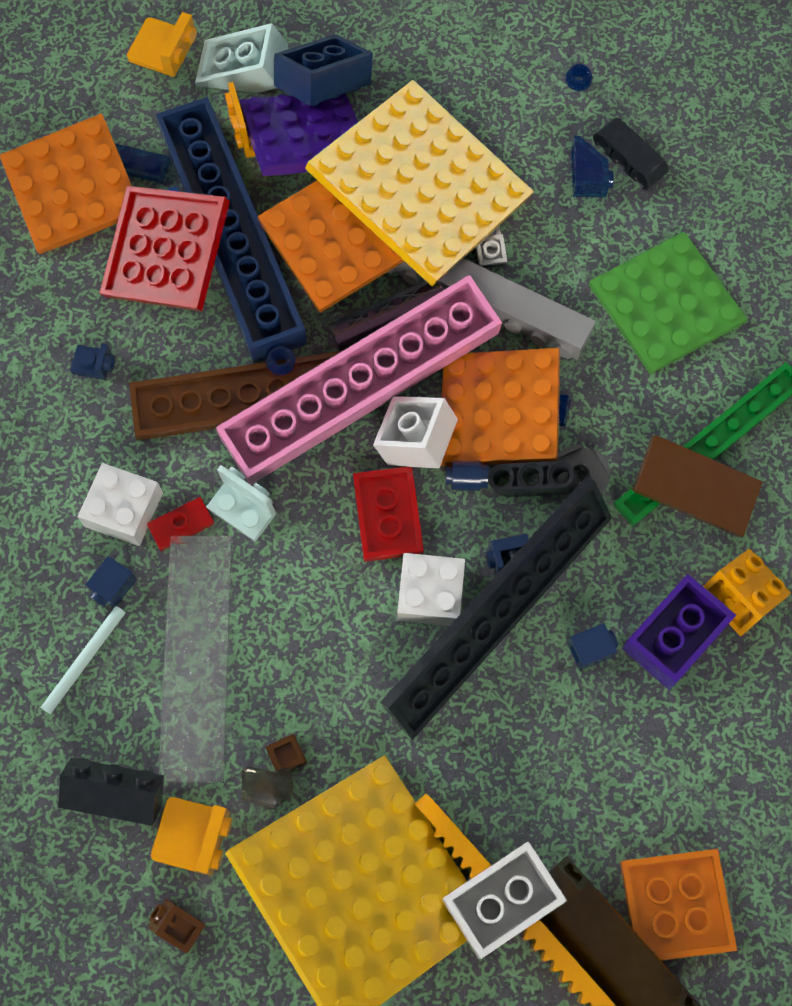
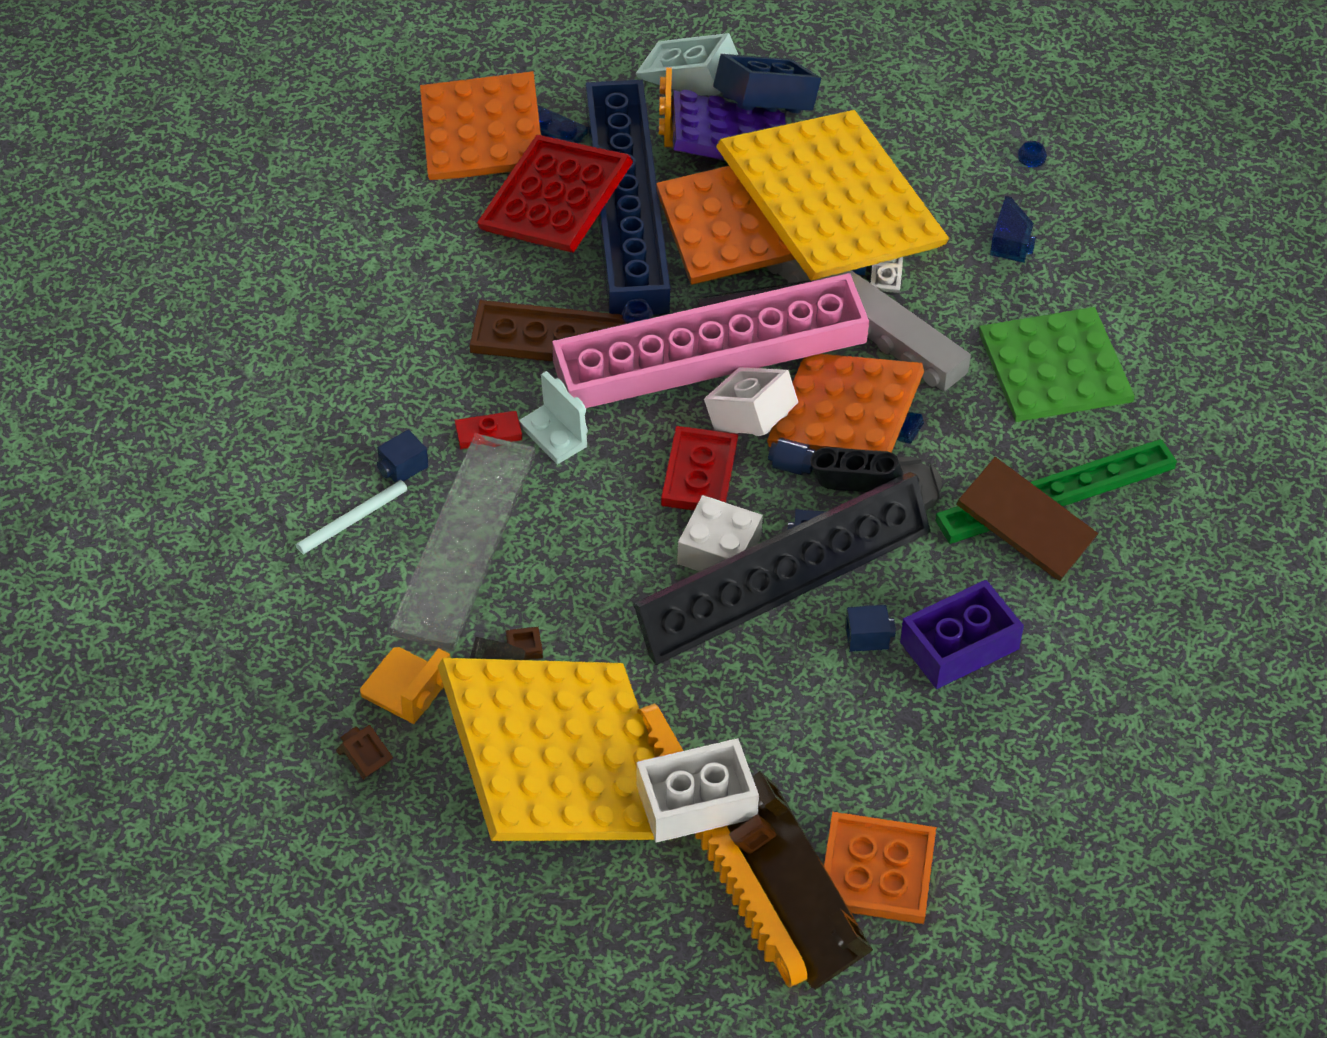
camera: 15 degrees right, 20 degrees down
black brick [58,758,165,826] -> none
dark blue bracket [70,343,115,380] -> none
white brick [77,463,163,546] -> none
light orange bracket [127,12,197,77] -> none
black beam [593,118,669,190] -> none
light orange bracket [703,549,791,637] -> none
none -> reddish brown tile [729,814,777,855]

